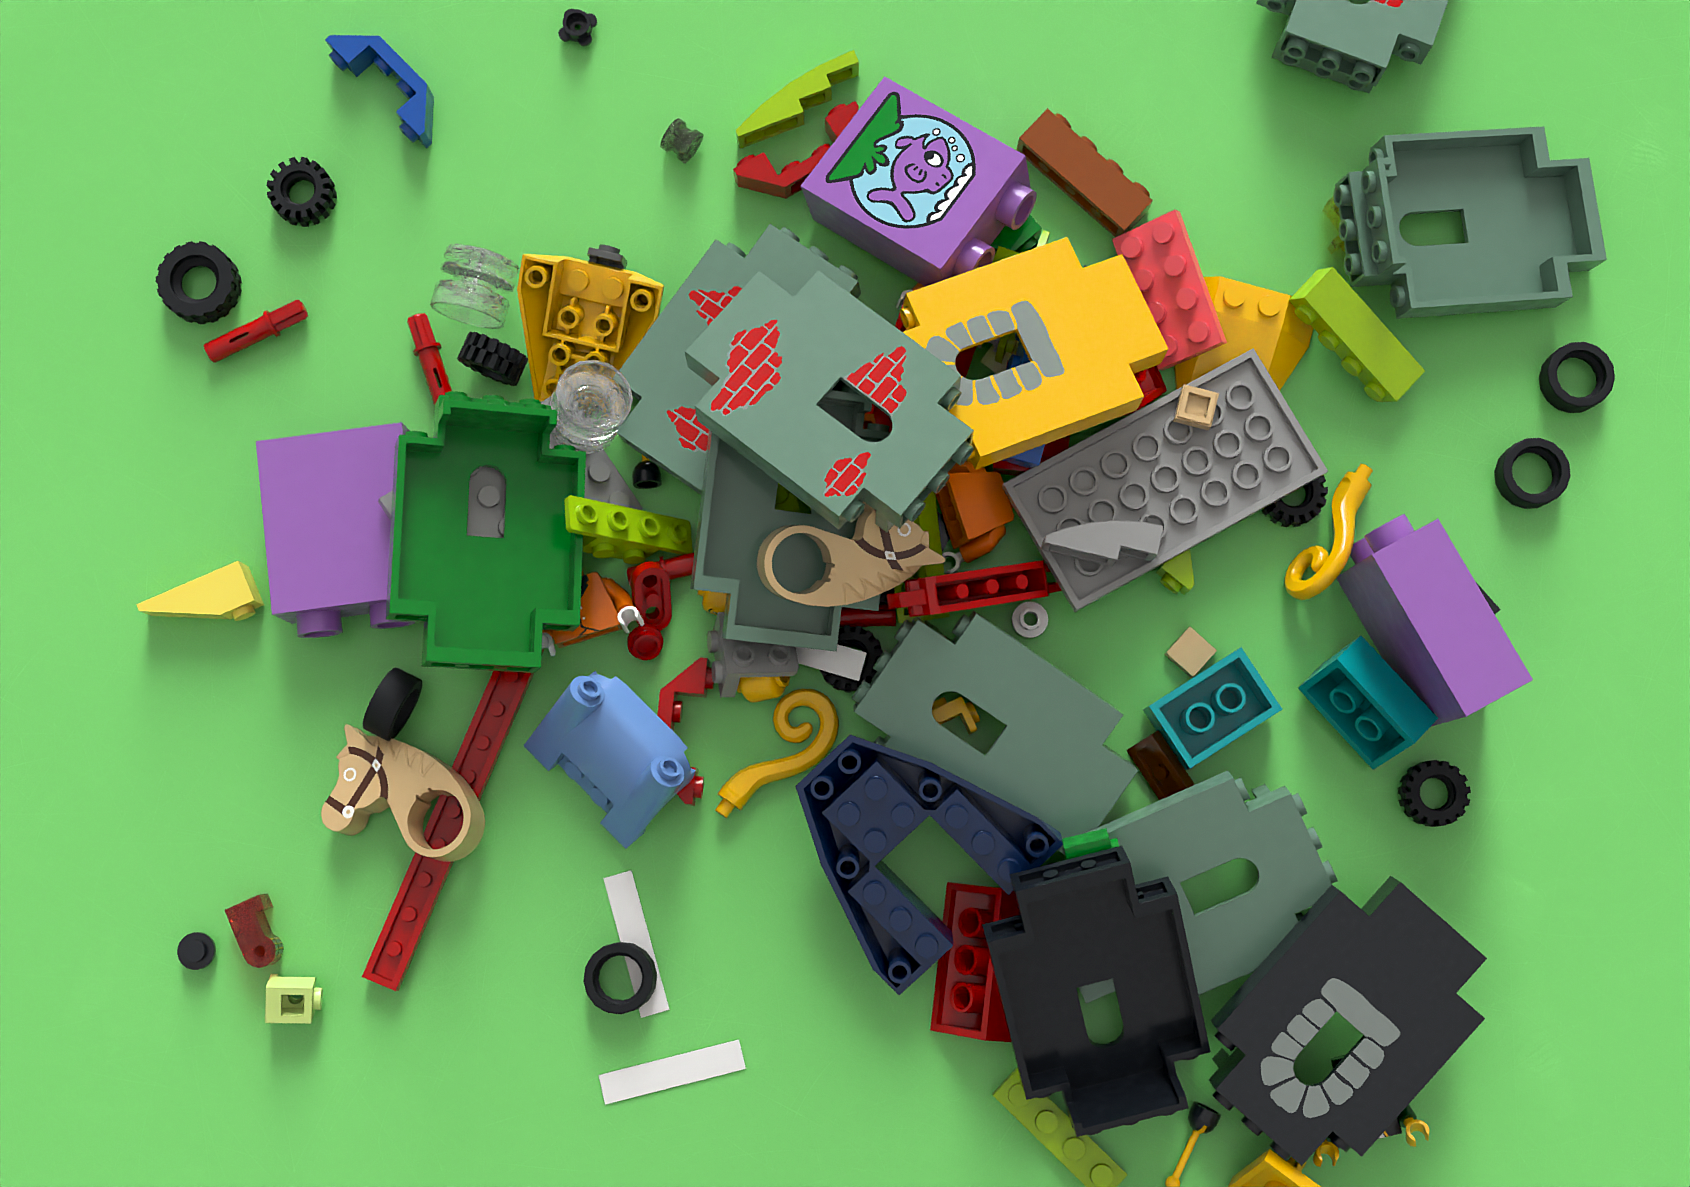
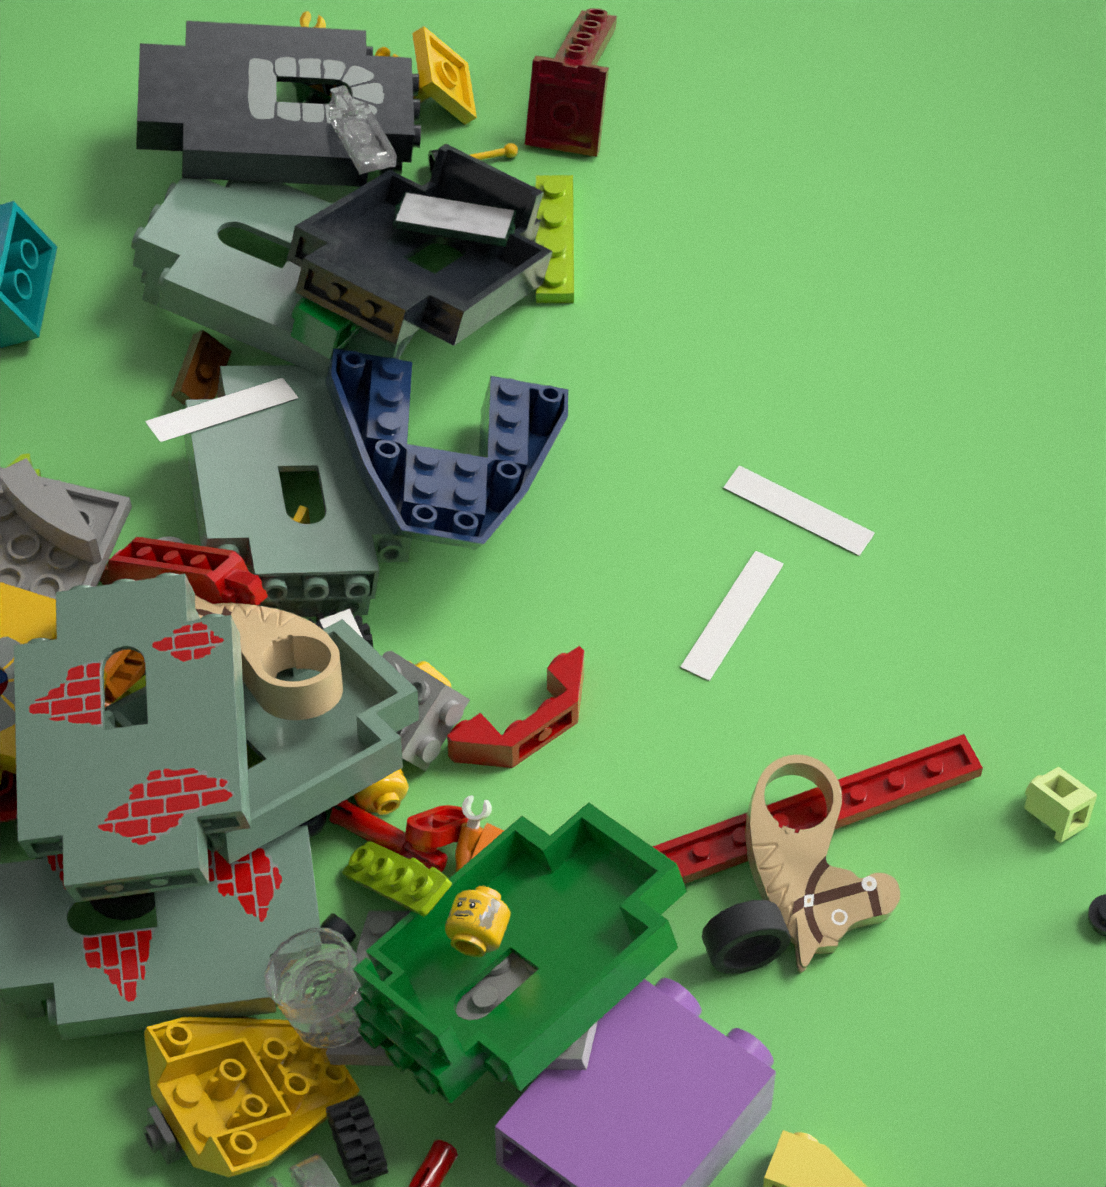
camera: 135 degrees left, 25 degrees down
clear red leg [225,894,284,968] -> none
medium blue piece [523,671,696,849] -> none
black tyre [583,942,657,1014] -> none
red plate [627,625,663,660] -> none
yellow plant [715,688,839,818] -> none
red slope [930,882,1019,1042] -> none
teal brick [1143,647,1282,770] -> none
tan tile [1164,627,1217,678] -> none
black tyre [1398,760,1471,827] -> none
none -> white sticker [145,378,298,442]
none -> clear hinge [328,86,397,174]
none -> flat silver piece [393,192,516,247]
none -> yellow head [445,886,511,957]

